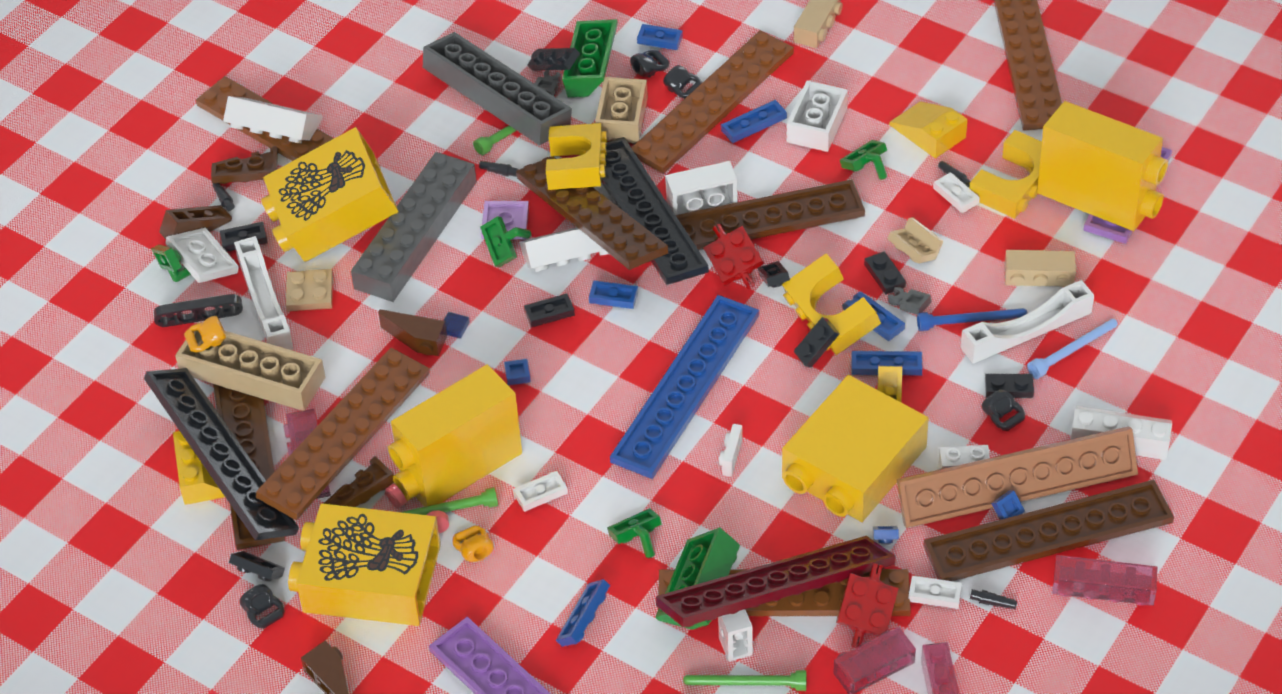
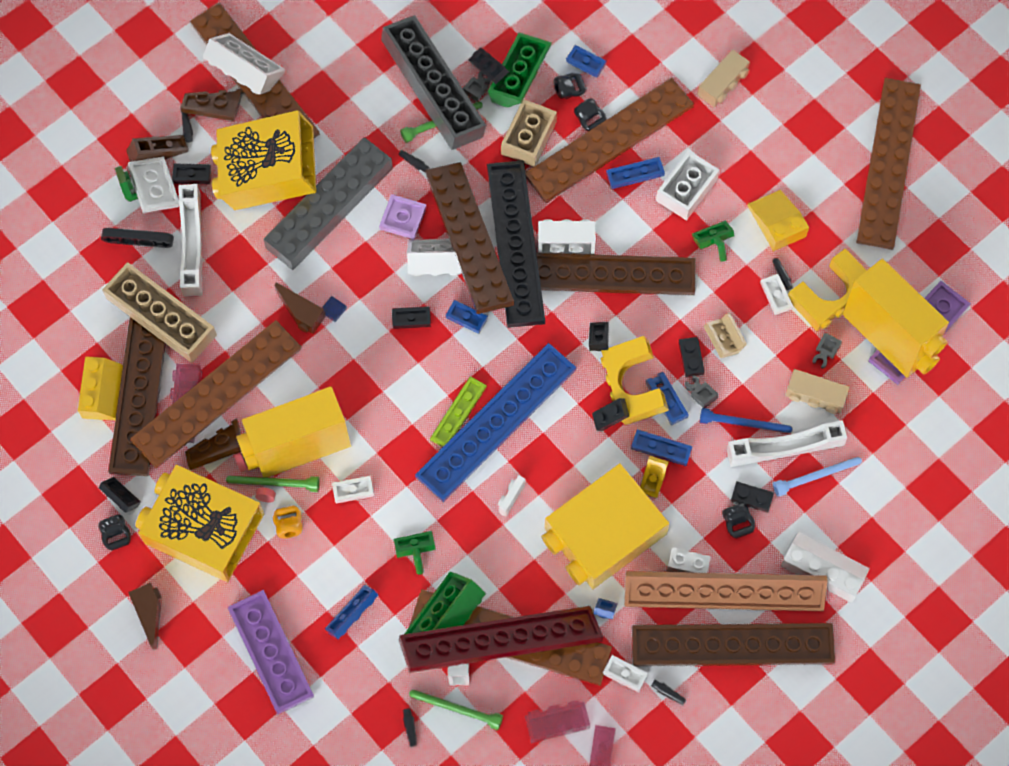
camera: 15 degrees right, 20 degrees up
black plate [144,368,299,541] -> none
light orange piece [184,316,226,353] -> none
tan plate [286,269,333,312] -> none
green plate [480,216,532,267] -> none
blue plate [504,359,531,385] -> none
yellow arch [546,123,607,190] -> none
red plate [703,224,764,289] -> none
red plate [836,563,899,648] -> none
blue plate [991,491,1025,520] -> none
clear pink brick [1052,555,1158,606] -> none
none -> lime tile [430,376,487,447]
none -> dark grey plate [813,333,842,369]

